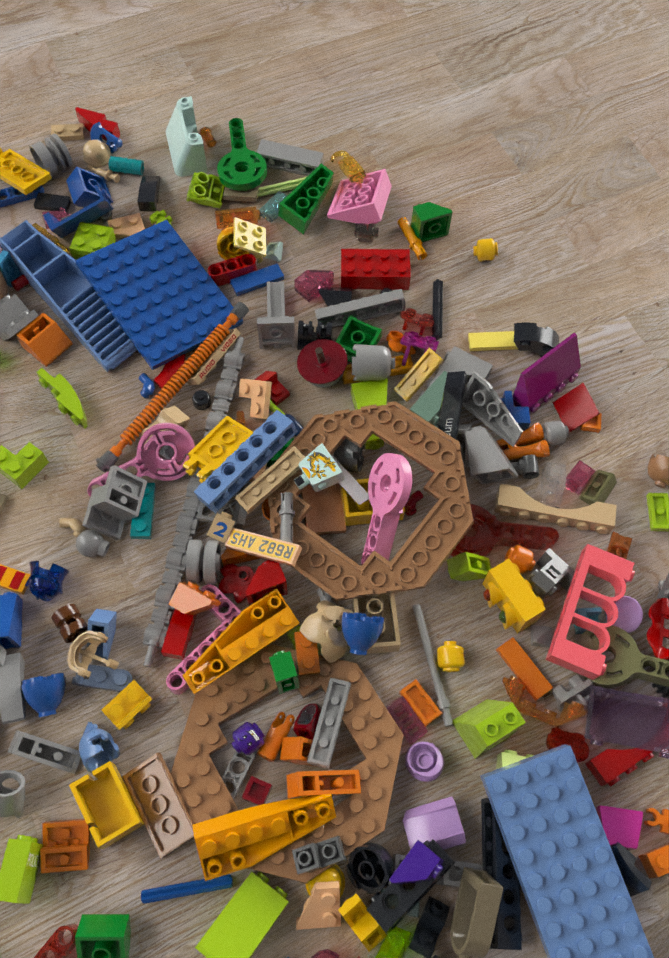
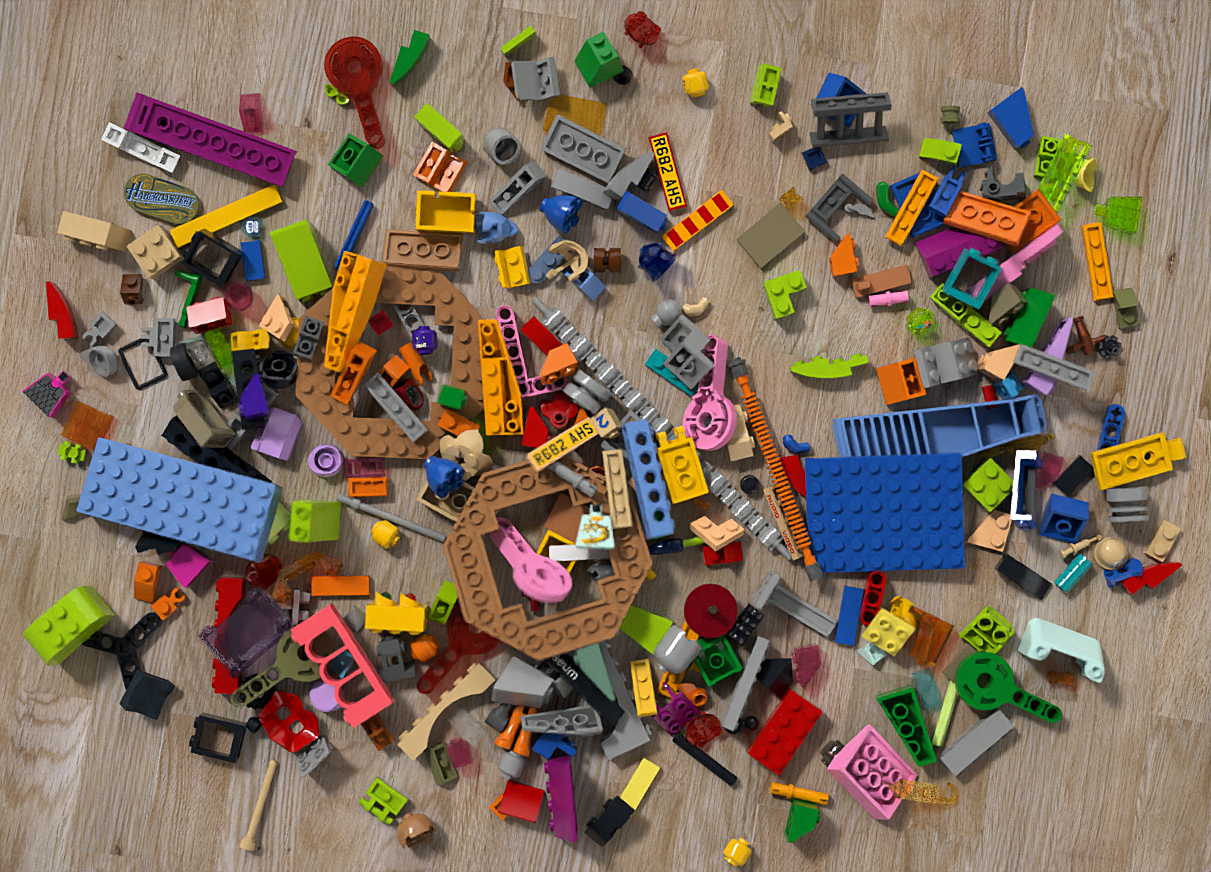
camera: 125 degrees right, 25 degrees up
lime piece [149,210,173,226] -> none

